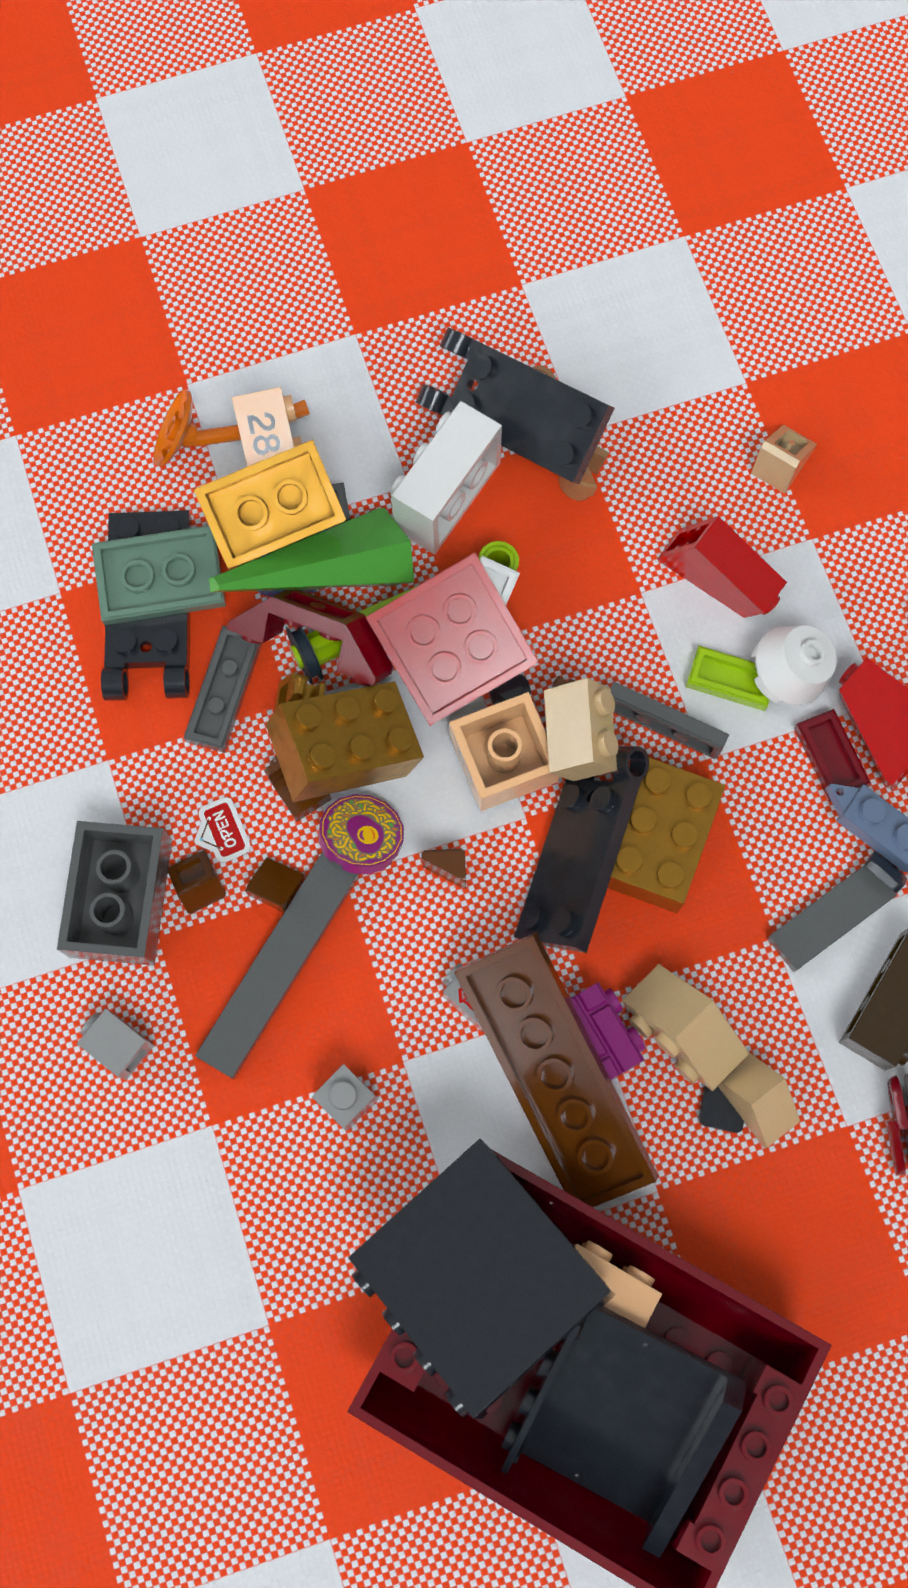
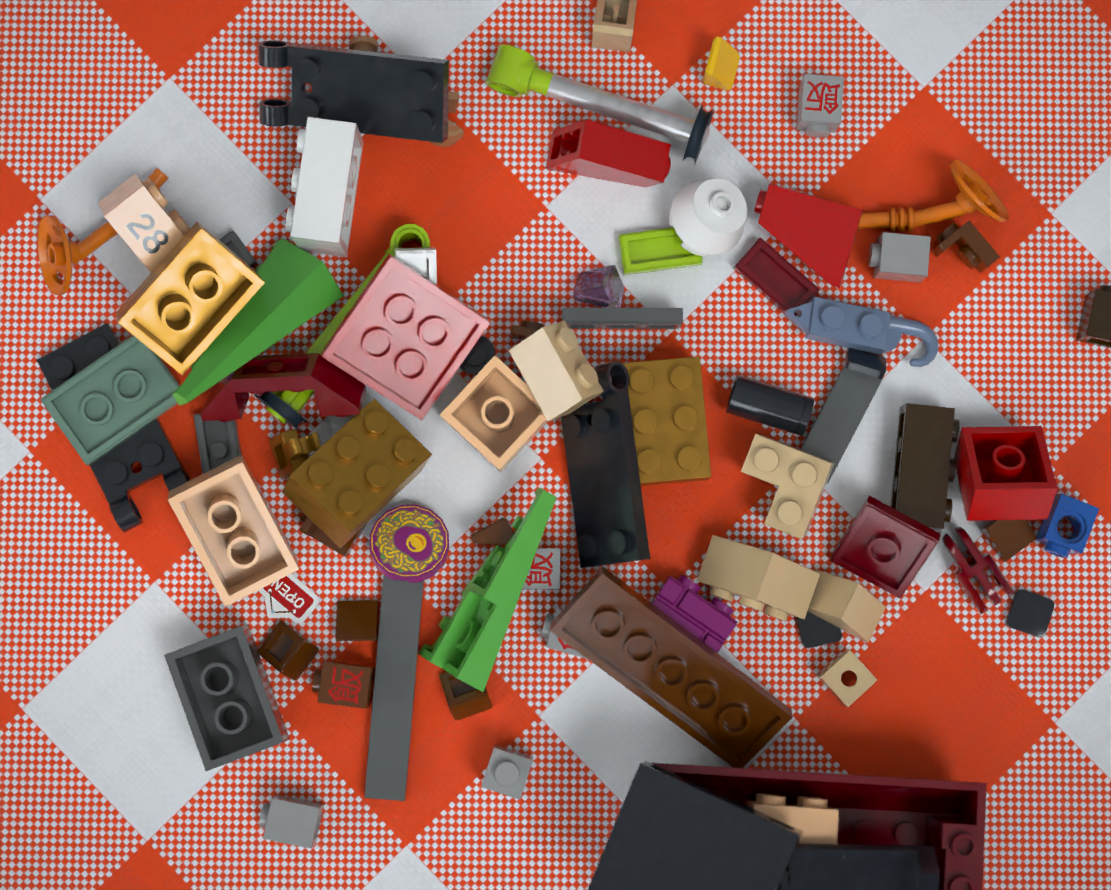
camera: 30 degrees left, 10 degrees up
none -> light nougat brick [168,454,299,607]
none -> reddish brown brick [312,661,375,709]
none -> bright green wedge [418,488,557,692]
none -> reddish brown slope [439,672,492,721]
none -> piece [485,45,714,165]
none -> light grey brick [522,548,560,590]
none -> clear purple slope [573,265,624,308]
none -> yellow slope [702,36,740,91]
none -> black pin [726,375,814,436]
none -> tan brick [741,434,834,539]
none -> tan piece [817,649,877,707]
none -> dark red tile [830,495,941,599]

